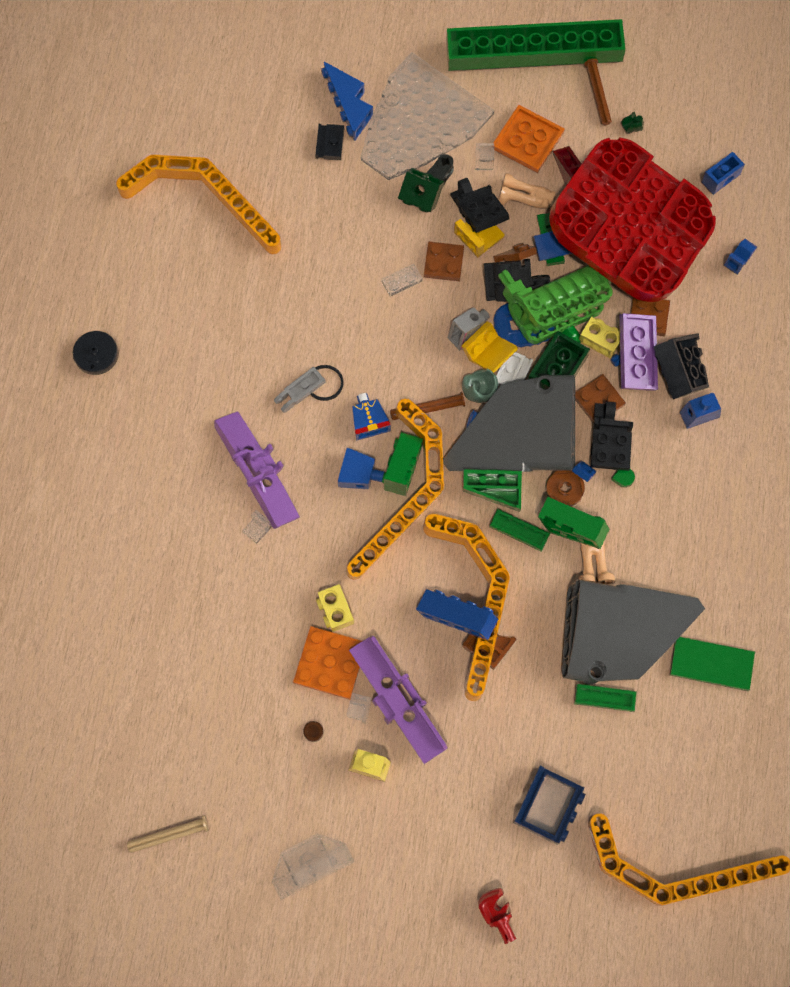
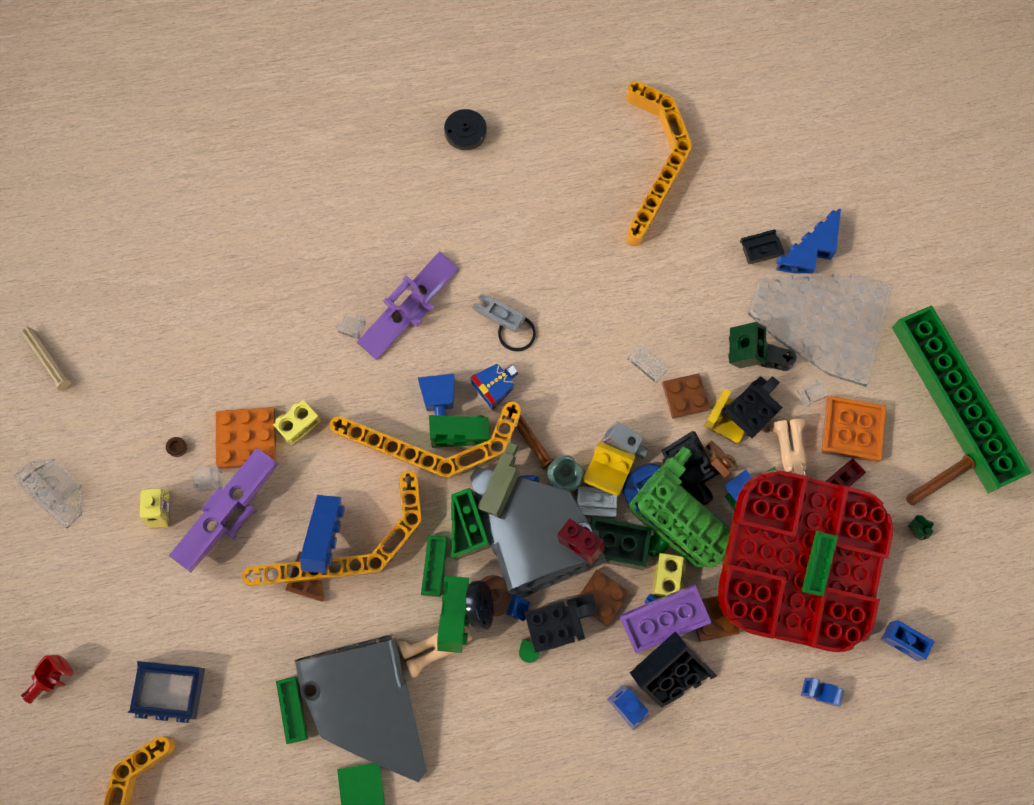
camera: 65 degrees right, 0 degrees up
none -> black wheel [466,580,494,631]
none -> olive piece [477,443,520,518]
none -> dark red brick [557,518,605,565]
none -> green plate [802,531,838,596]

